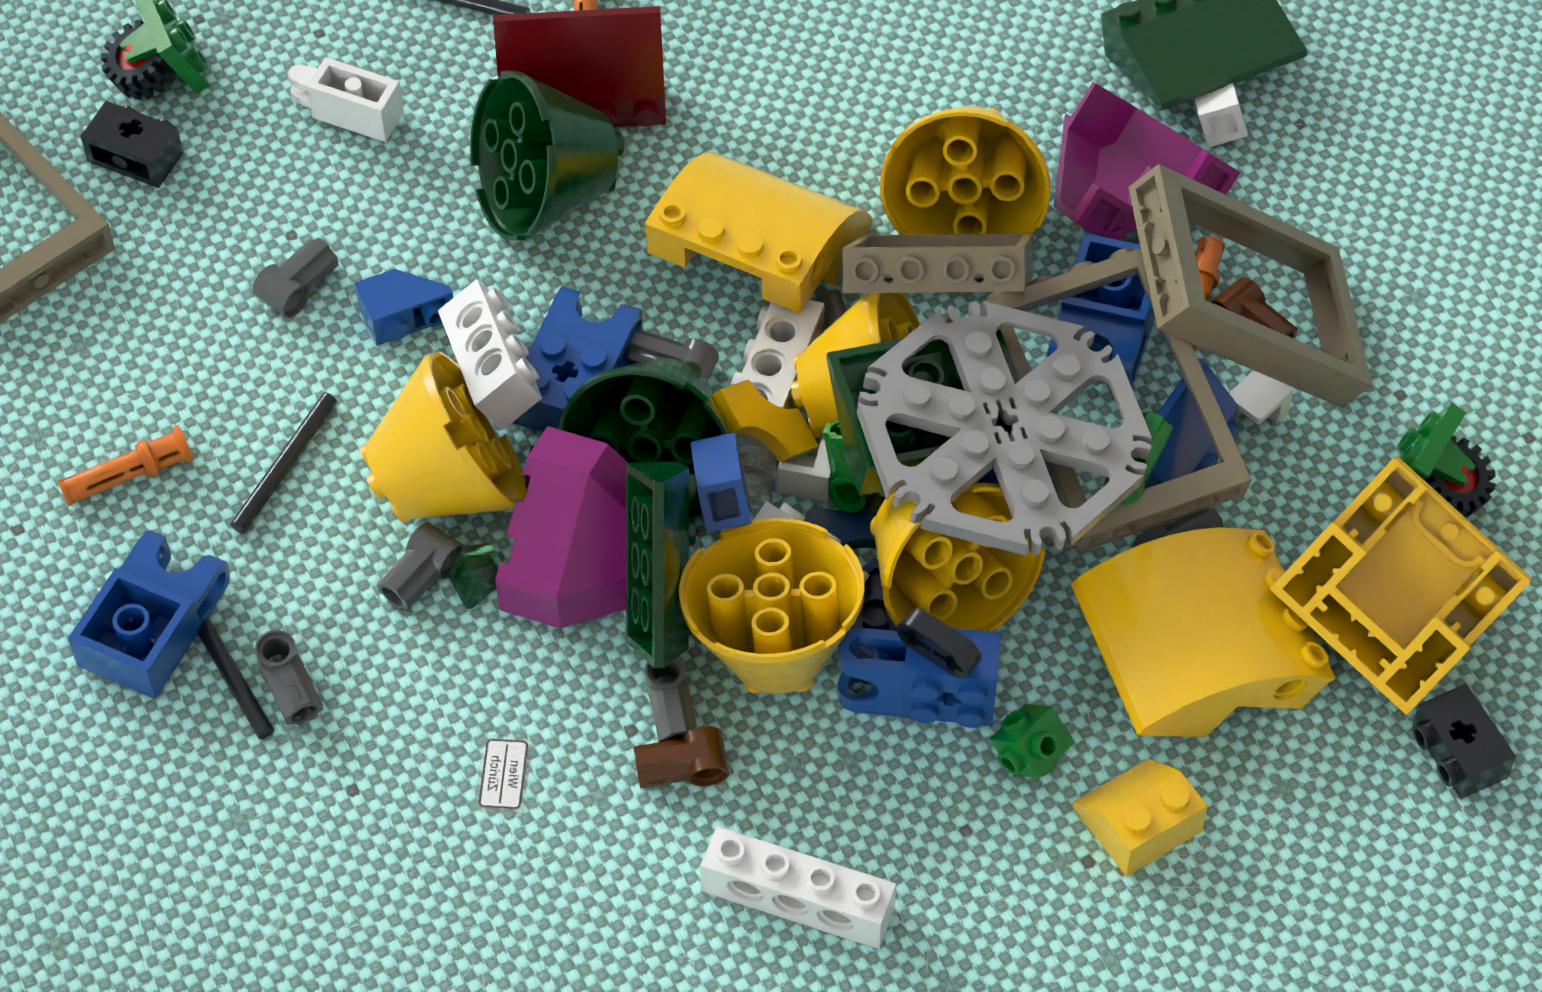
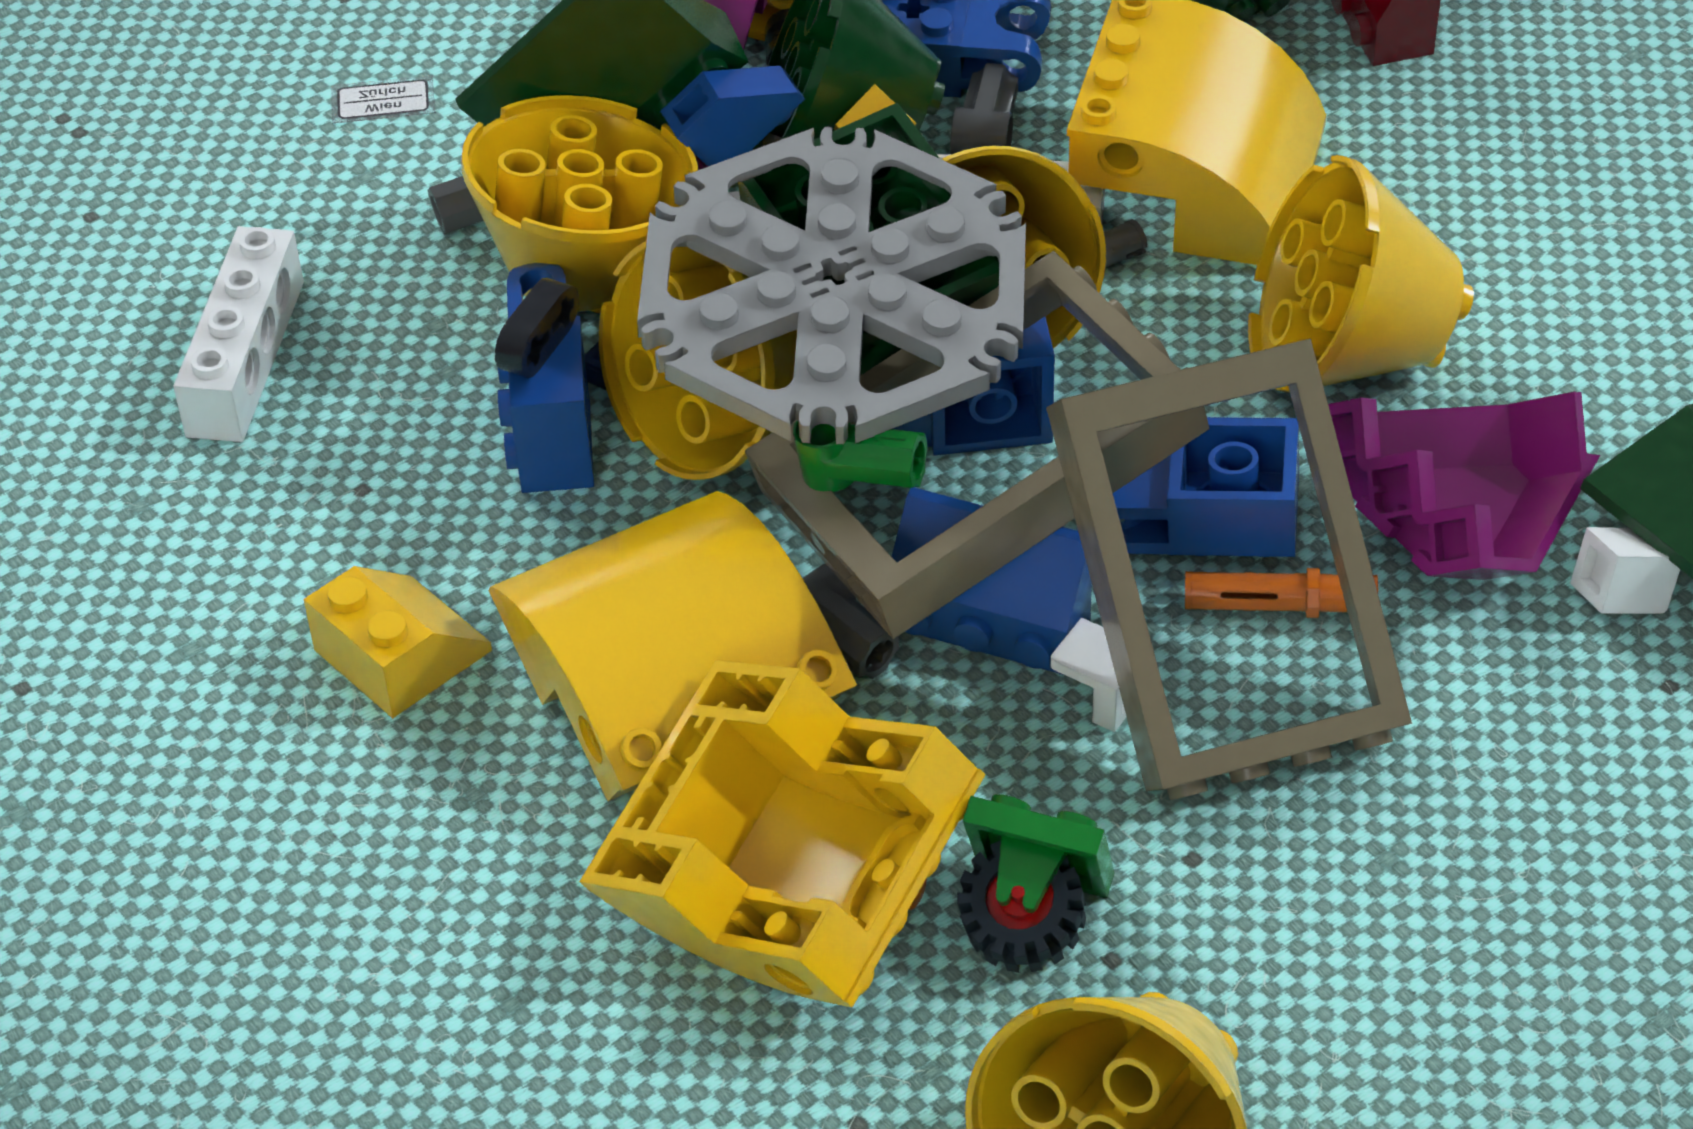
camera: 80 degrees right, 10 degrees down
reddish brown piece [633,726,730,788] -> none
dark tan window [842,233,1033,293] -> none
green brick [989,704,1075,778] -> none
reddish brown piece [1210,277,1298,339] -> none
black brick [1412,683,1516,800] -> none

